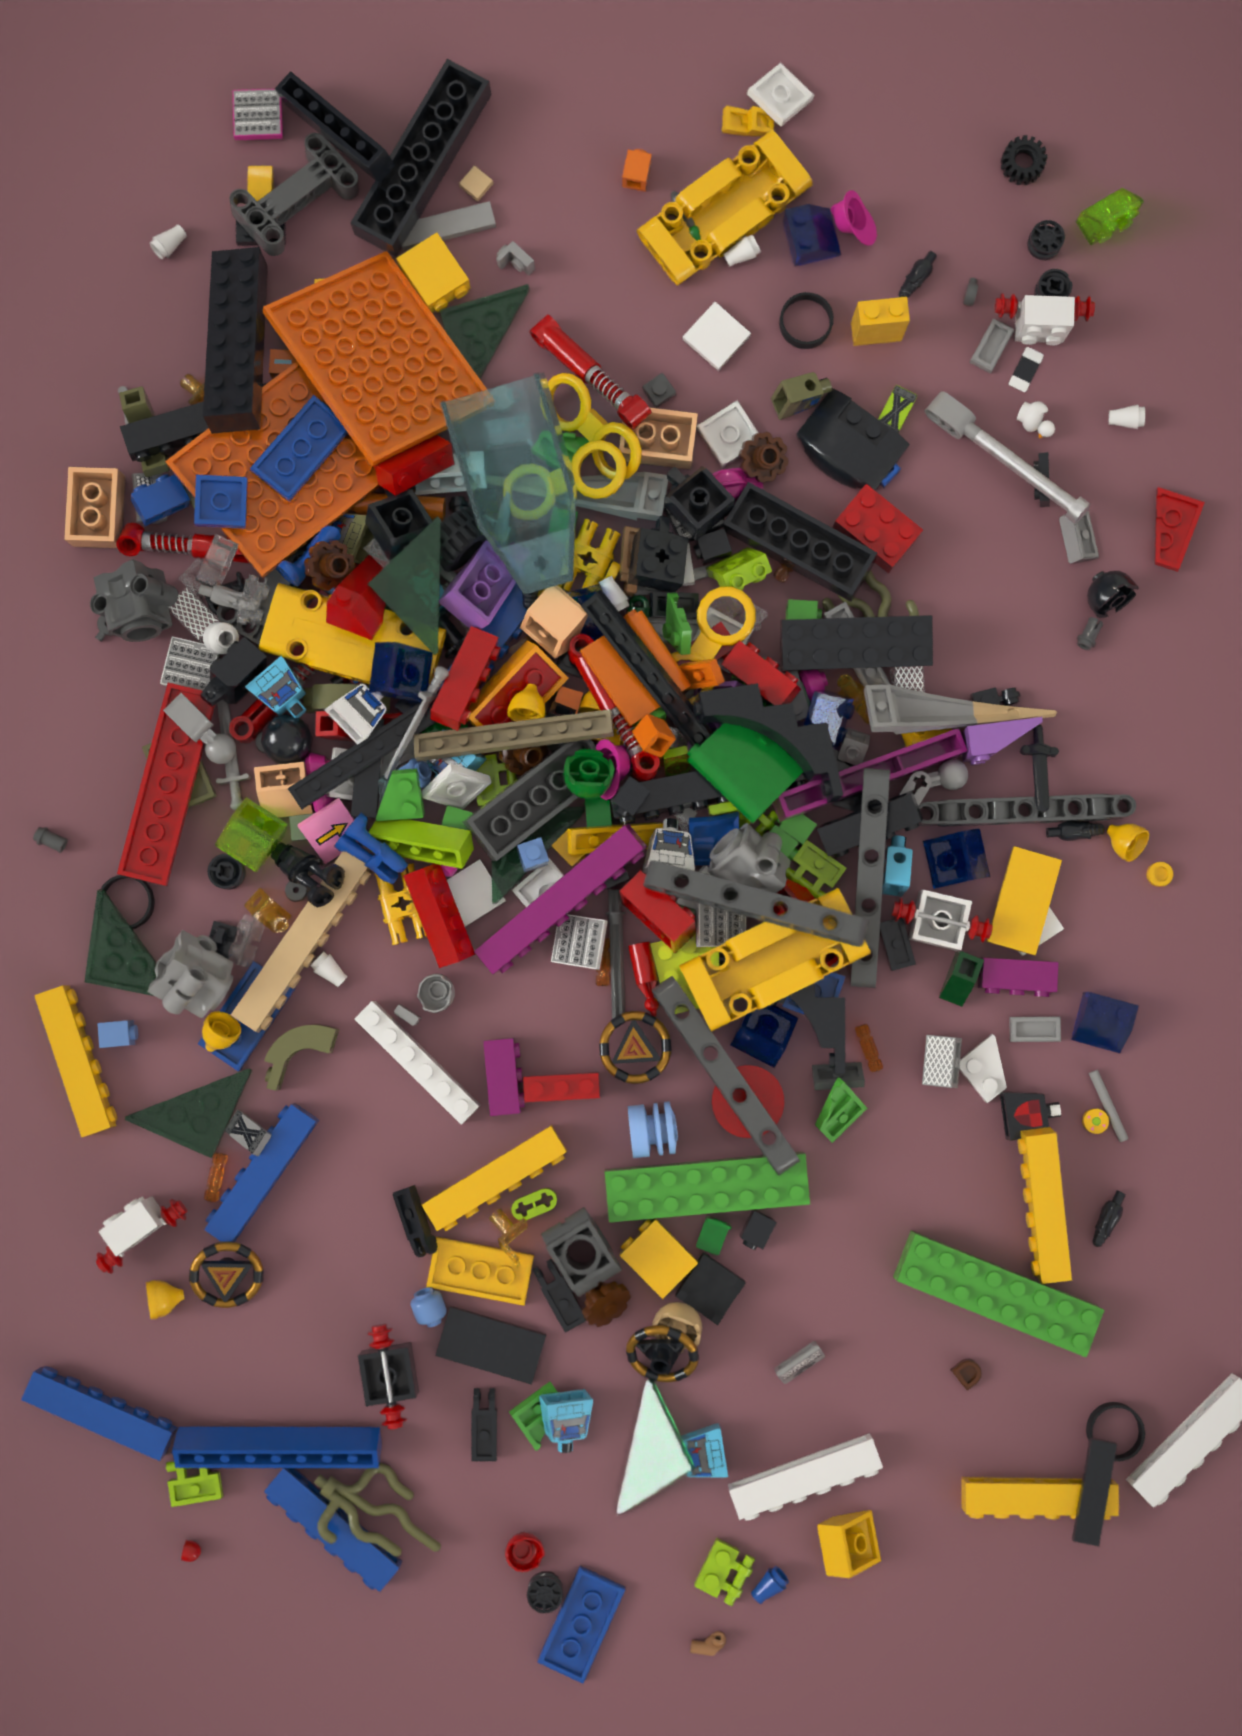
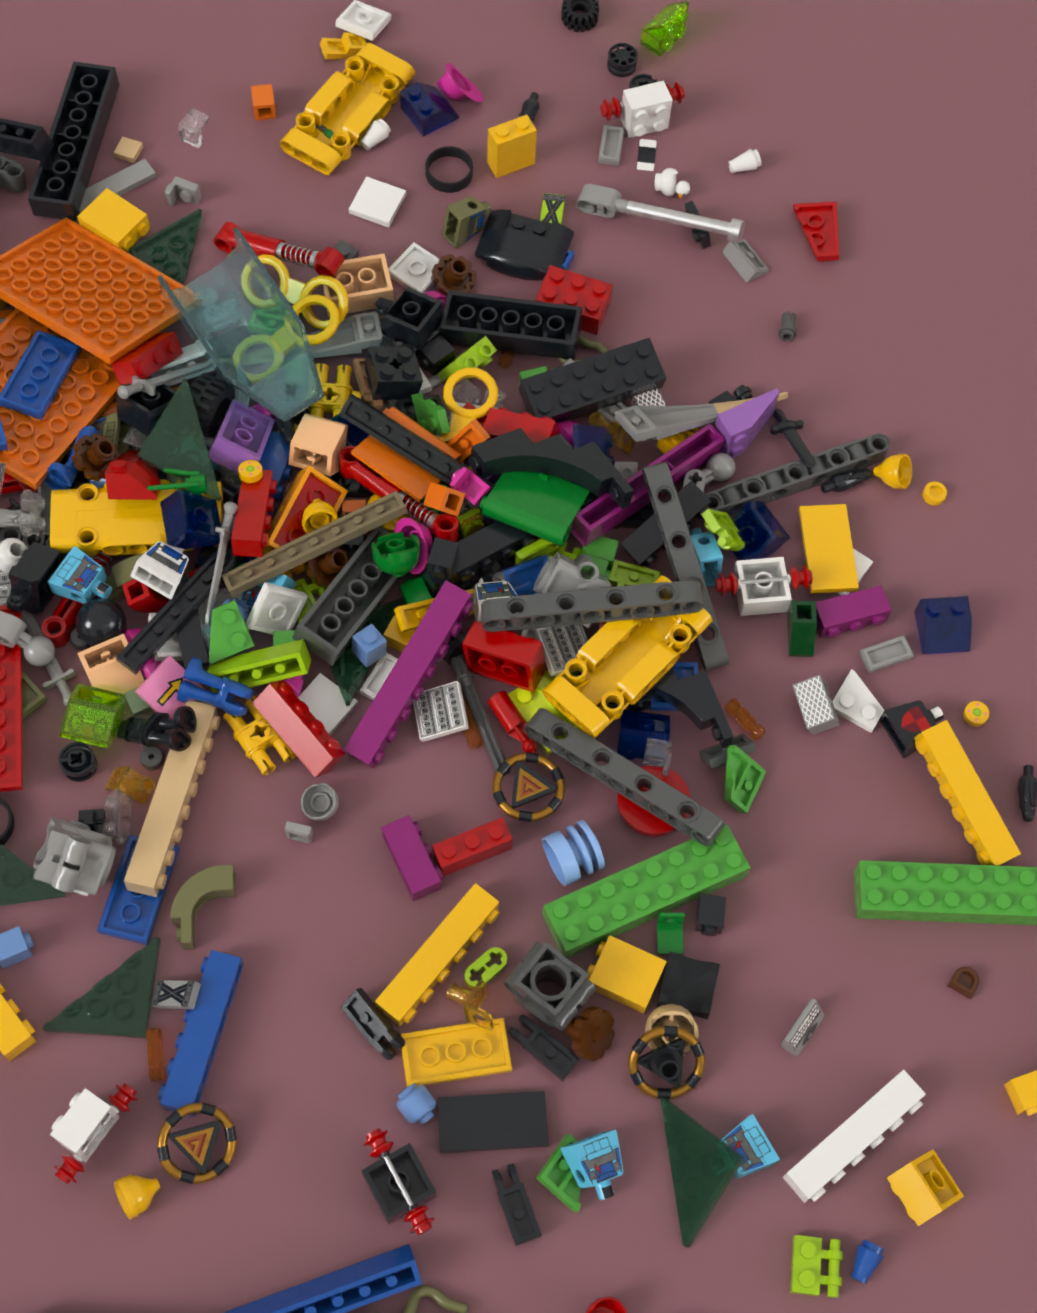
camera: 25 degrees left, 20 degrees down
yellow helmet [202,1011,241,1052] -> none
white cone [310,951,348,987] -> none
white brick [355,1001,481,1125] -> none
black plate [880,918,916,971] -> none
dark grey piece [963,278,978,306] -> none
black cylinder [1087,570,1139,618] -> none
light grey bar [1089,1069,1129,1142] -> none
none -> light grey sword [117,361,213,399]
none -> green plant [147,468,207,508]
none -> clear panel [178,108,209,148]
none -> yellow tile [238,460,263,483]
none -> dark pink bracket [449,467,492,507]
none -> clear panel [643,738,672,776]
none -> lime plate [701,509,745,551]

